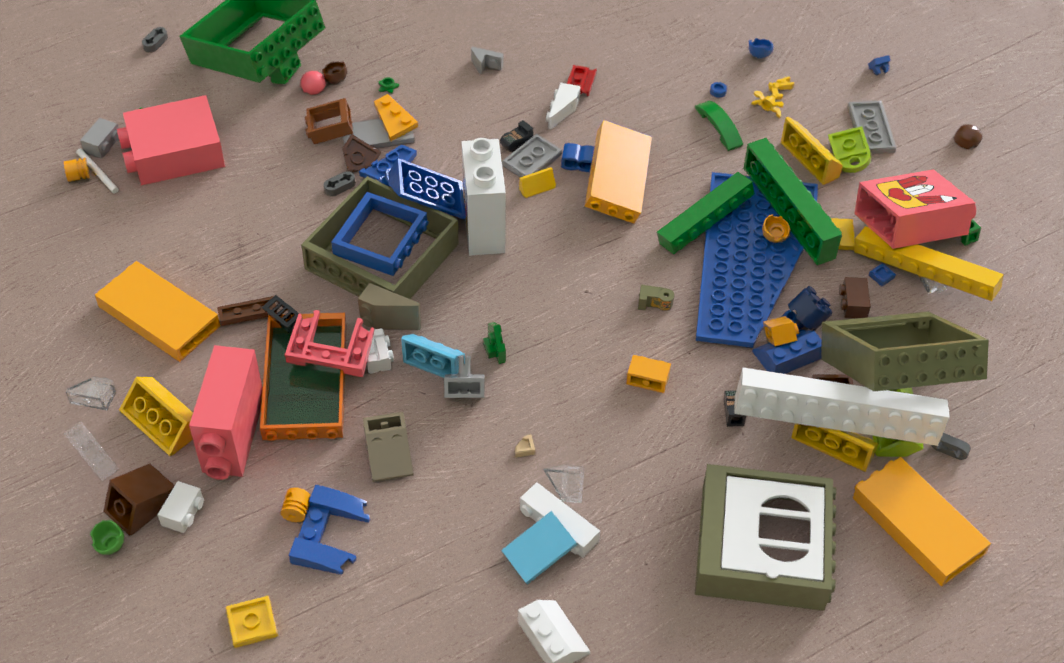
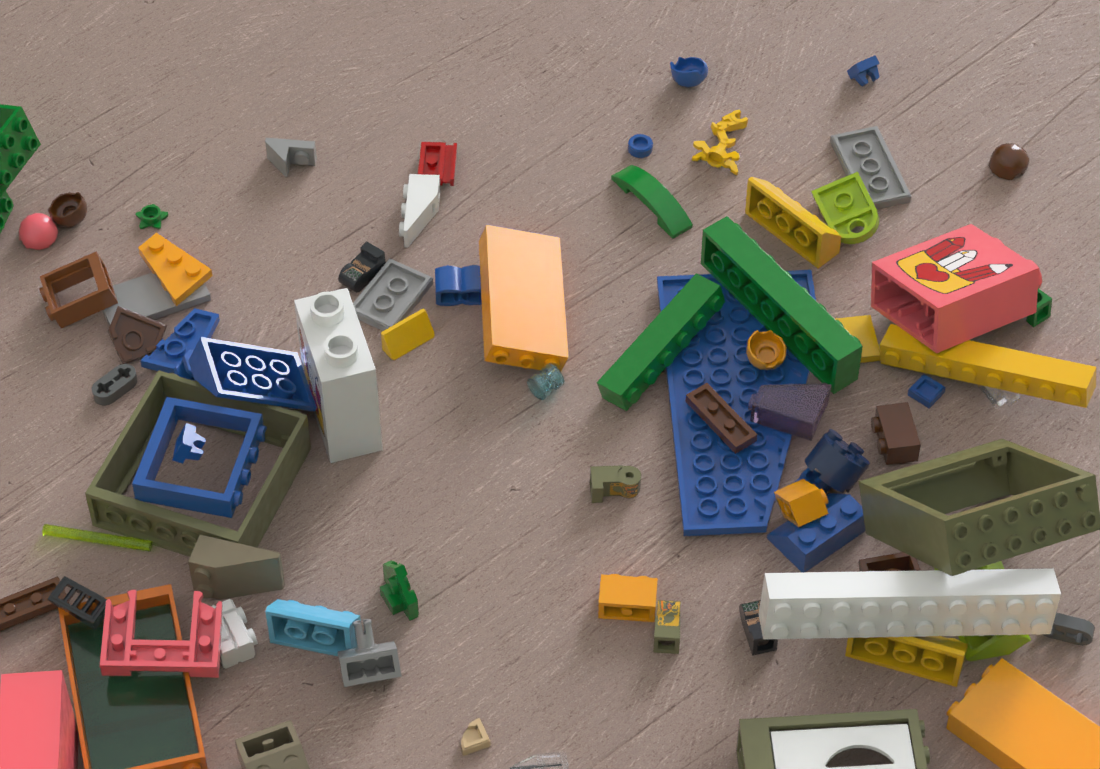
camera: 10 degrees left, 0 degrees up
none -> clear neon green bar [42,524,153,552]
none -> blue tile [172,423,206,464]
none -> clear light blue wheel [527,364,565,400]
none -> olive leg [653,600,680,654]
none -> reddish brown plate [685,383,757,454]
none -> clear purple slope [748,383,831,441]

